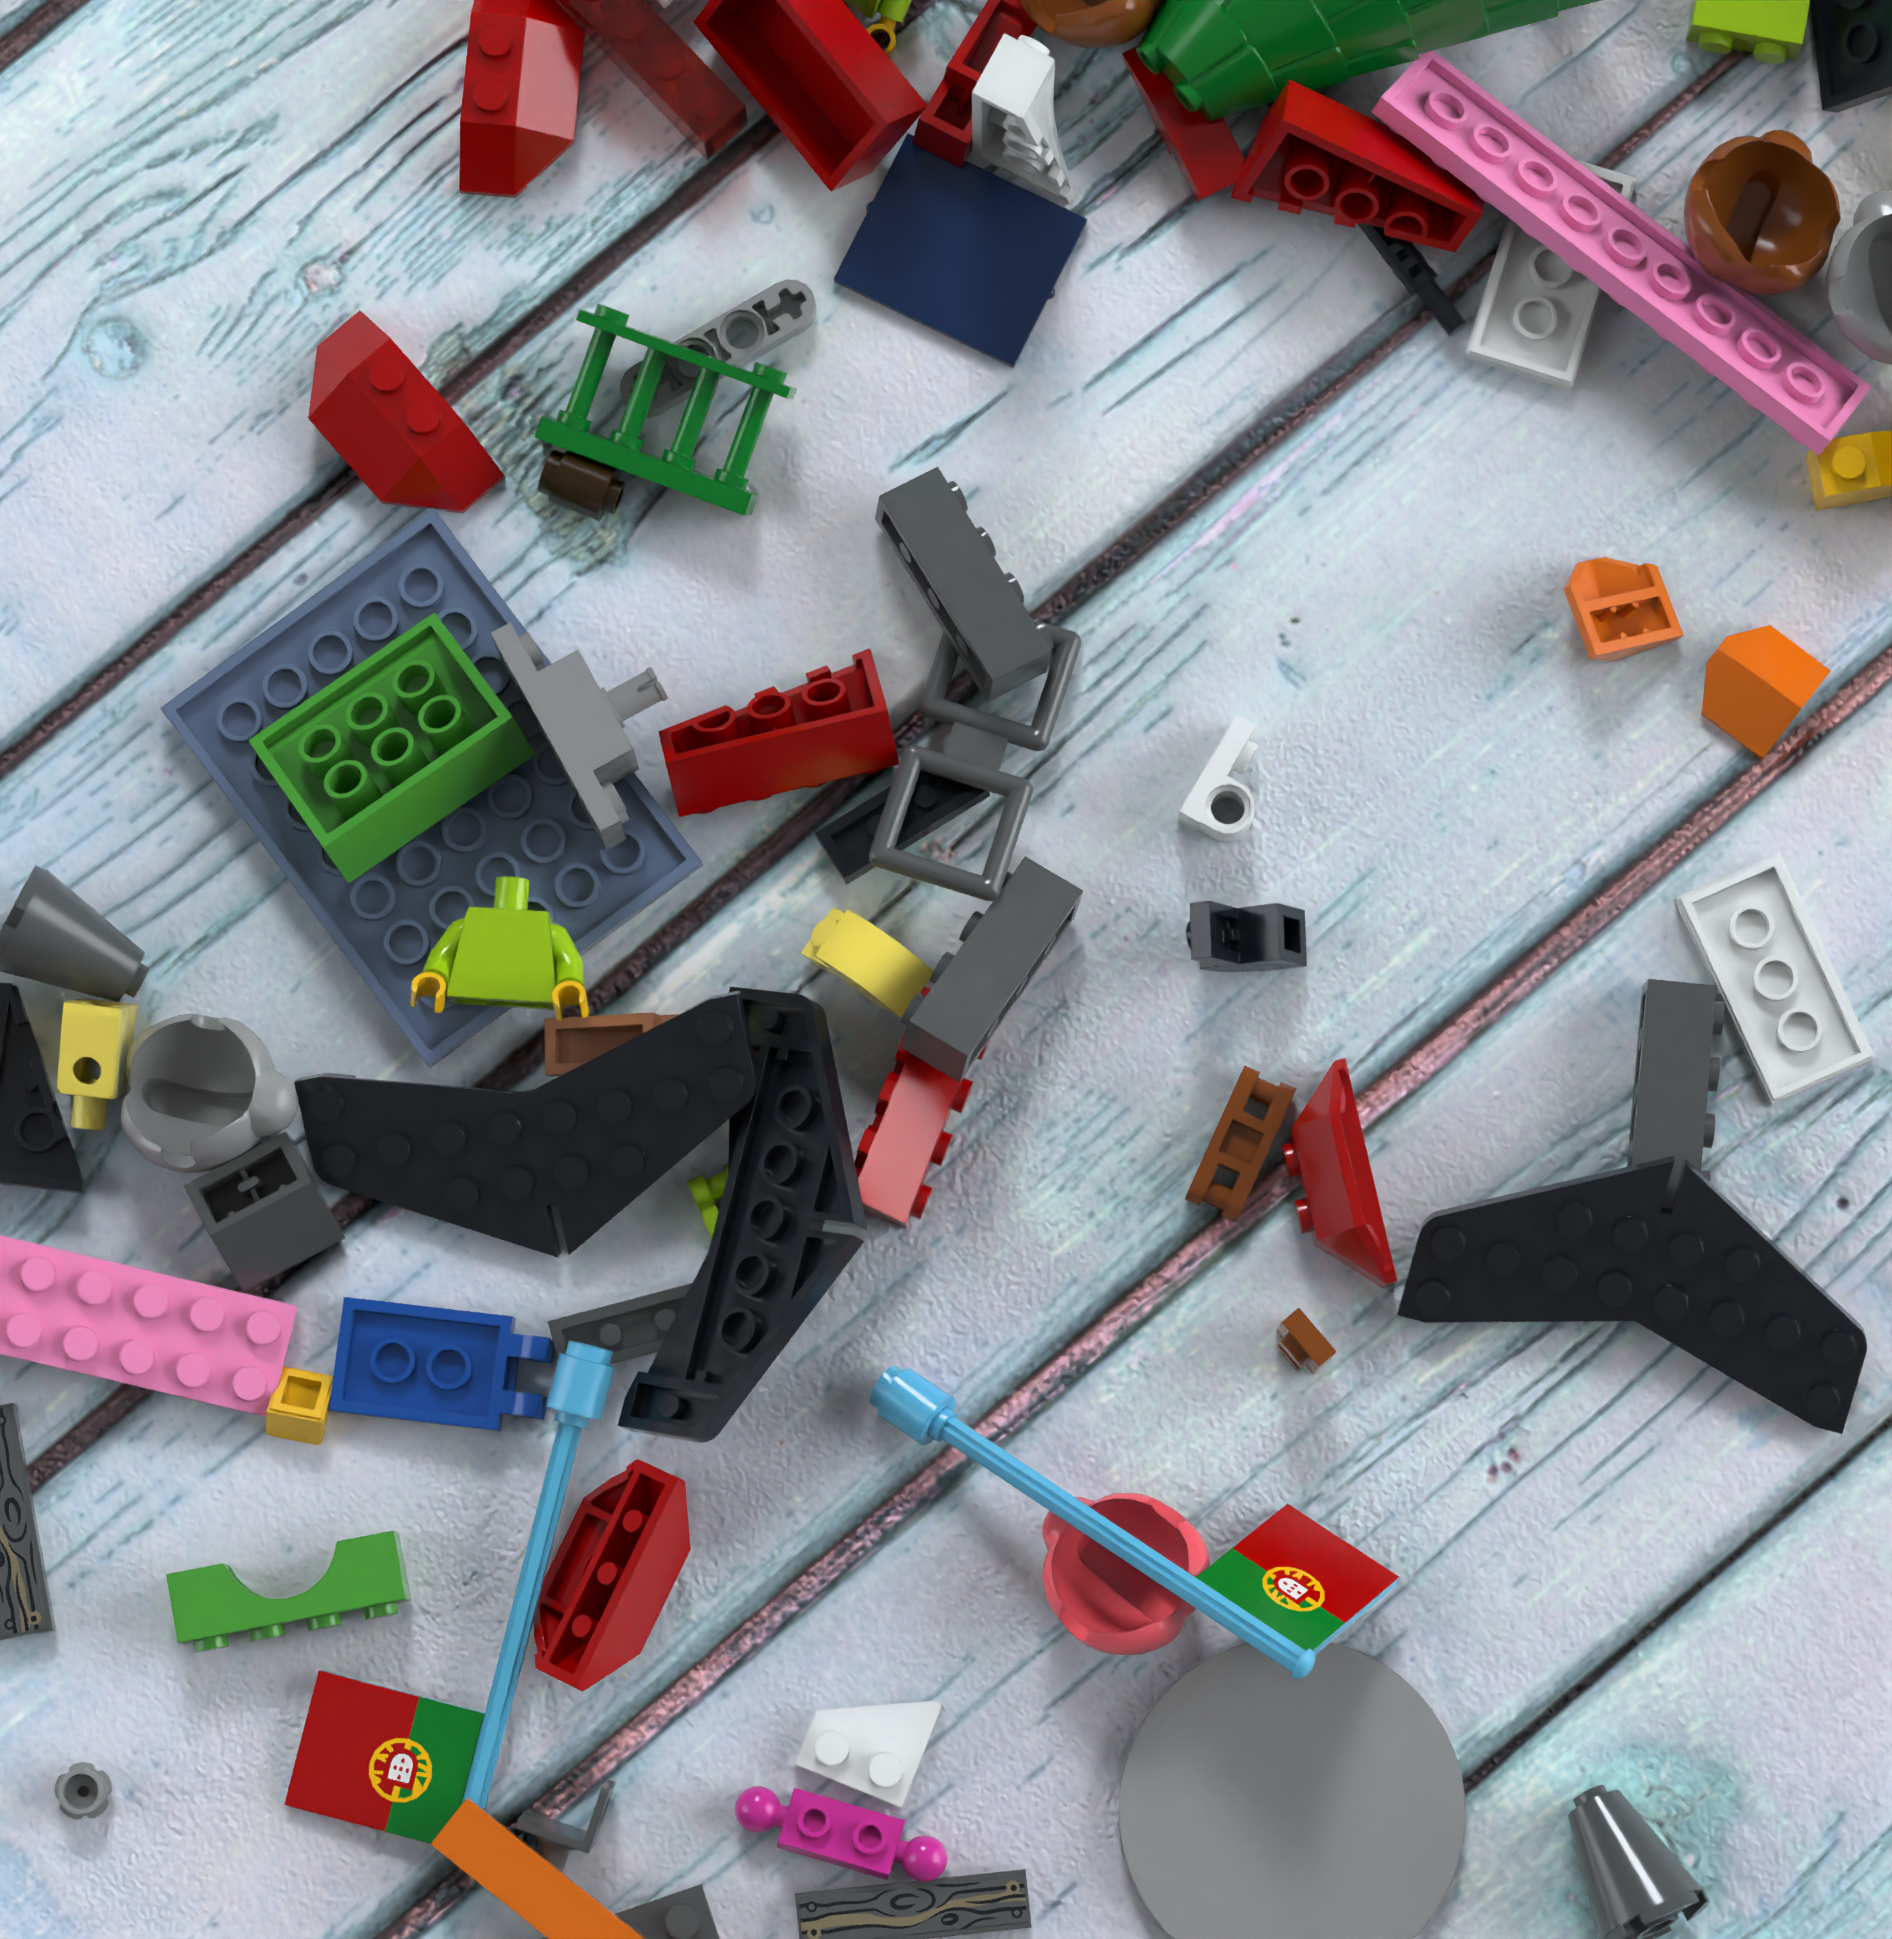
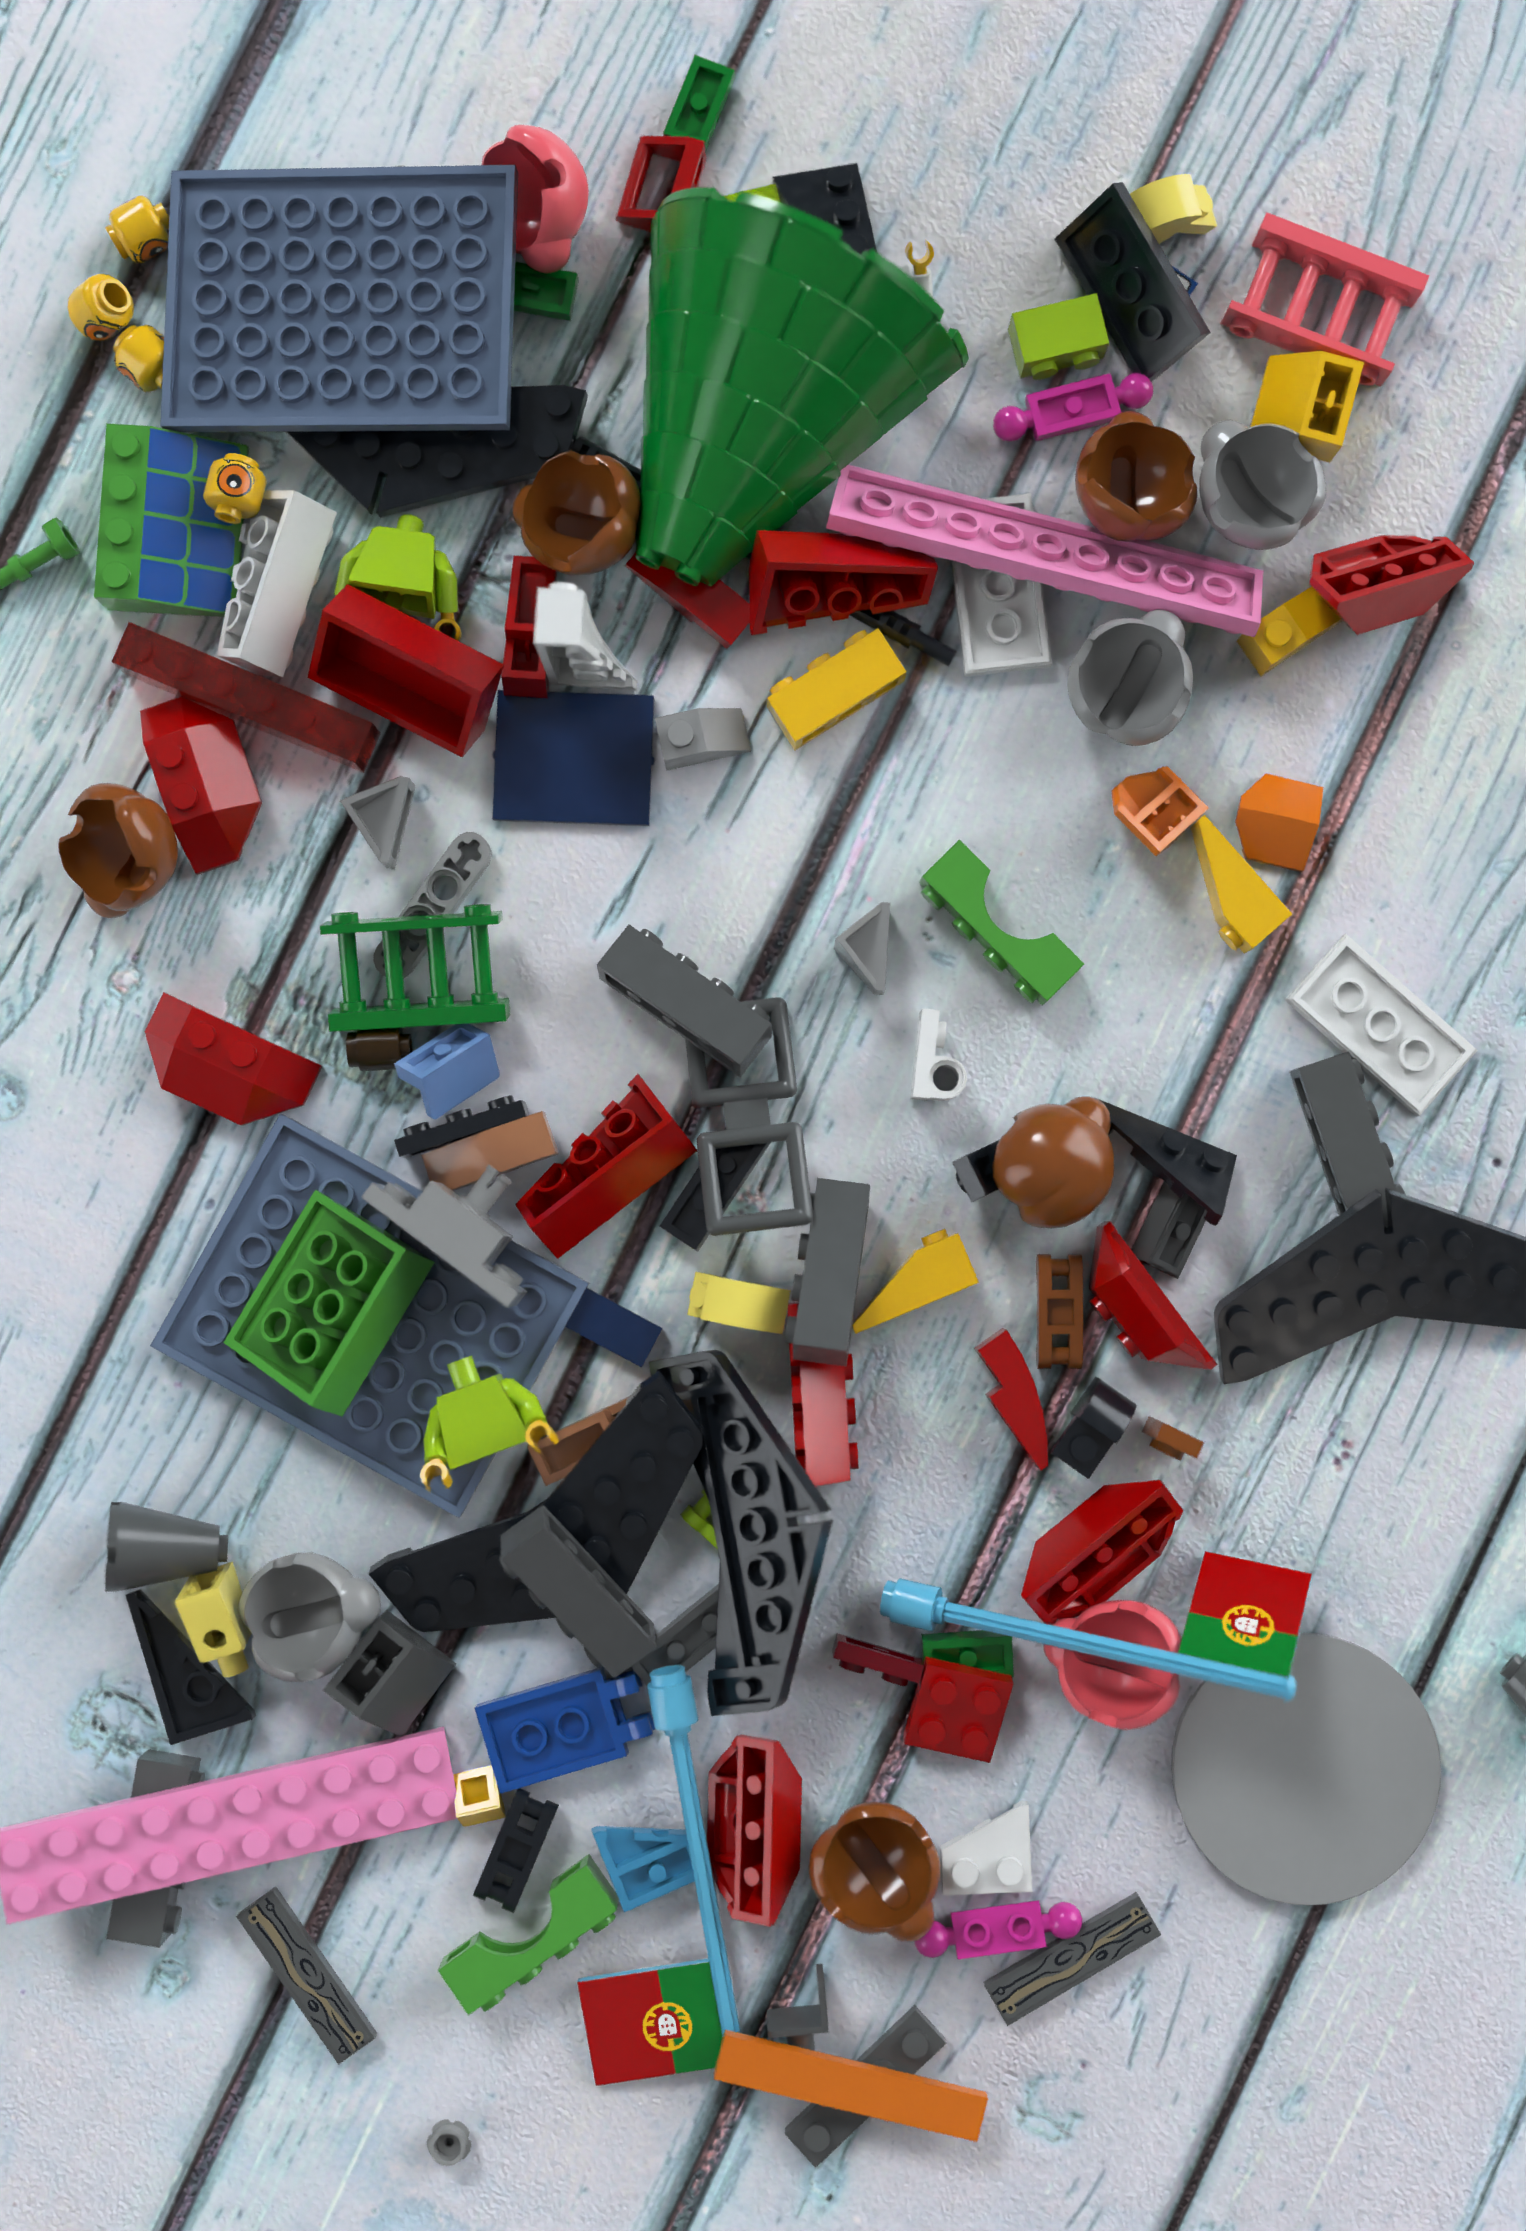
camera: 25 degrees left, 5 degrees up
none -> dark orange piece [58,783,178,918]
none -> light grey slope [340,776,416,870]
none -> medium blue panel [394,1024,500,1120]
none -> black plate [394,1095,529,1158]
none -> nougat slope [421,1111,559,1191]
none -> black plate [473,1788,559,1914]
none -> dark grey brick [499,1505,657,1678]
none -> dark blue tile [566,1288,663,1368]
none -> dark azure wing [591,1826,695,1913]
none -> light grey slope [655,708,751,771]
none -> yellow brick [767,628,907,750]
none -> dark orange piece [809,1802,940,1942]
none -> dark red plate [832,1633,924,1686]
none -> light grey slope [833,902,890,995]
none -> yellow slope [852,1228,979,1334]
none -> red plate [903,1657,1014,1763]
none -> bright green arch [919,839,1084,1005]
none -> green plate [921,1630,1014,1677]
none -> red slope [974,1328,1048,1470]
none -> dark pink plate [993,373,1153,442]
none -> dark orange piece [993,1096,1114,1228]
none -> red wedge [1021,1480,1184,1624]
none -> black brick [1050,1376,1136,1479]
none -> light grey piece [1067,610,1193,746]
none -> black wing [1094,1097,1237,1226]
none -> dark grey slope [1131,1181,1207,1279]
none -> yellow slope [1191,815,1292,954]

